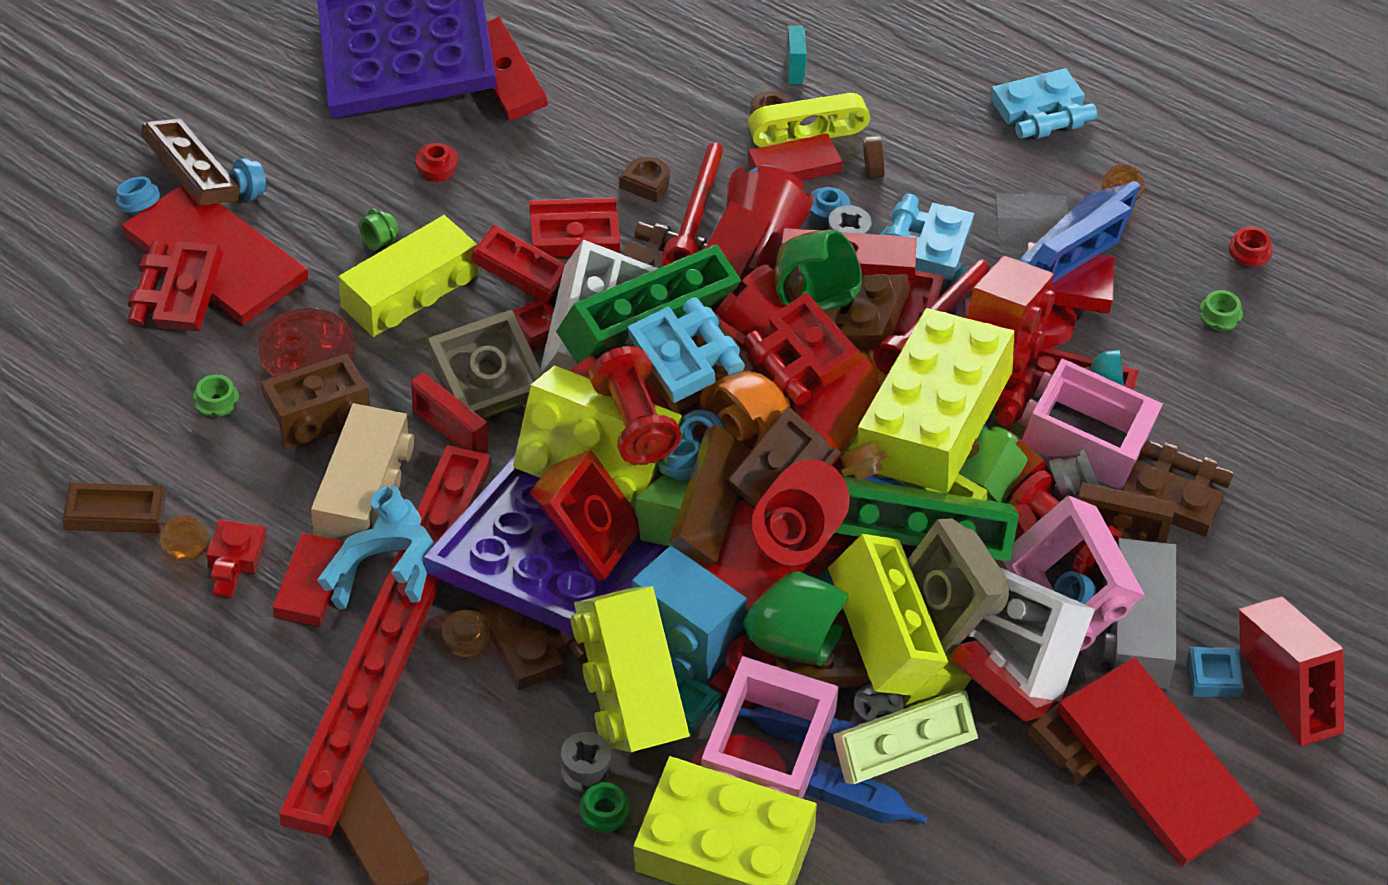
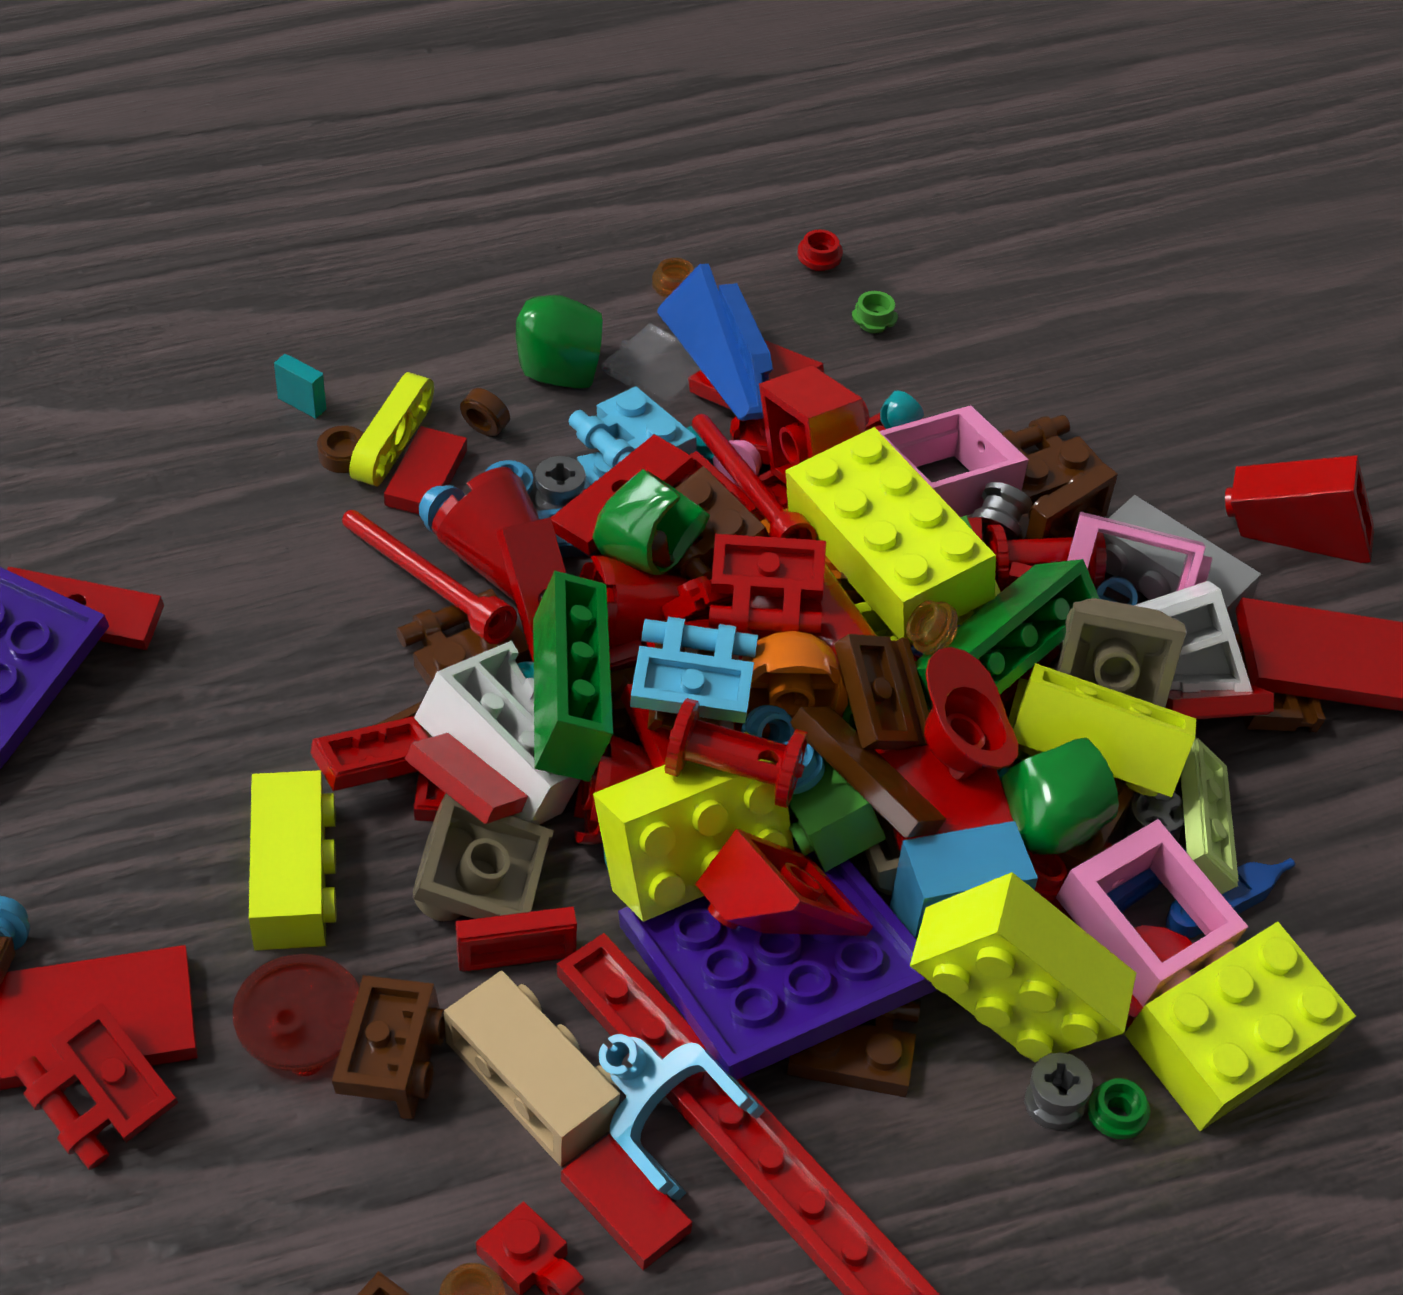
camera: 55 degrees left, 0 degrees up
bright green plate [193,374,239,417] -> none
bright green plate [358,208,398,251] -> none
red plate [415,143,458,182] -> none
clear orange plate [442,610,491,657] -> none
red plate [529,198,620,257] -> none
reddish brown tile [619,156,670,203] -> none
medium azure plate [990,68,1097,139] -> none
dark azure tile [1187,647,1244,698] -> none
none -> red tile [405,733,528,824]
none -> green piece [516,295,603,389]

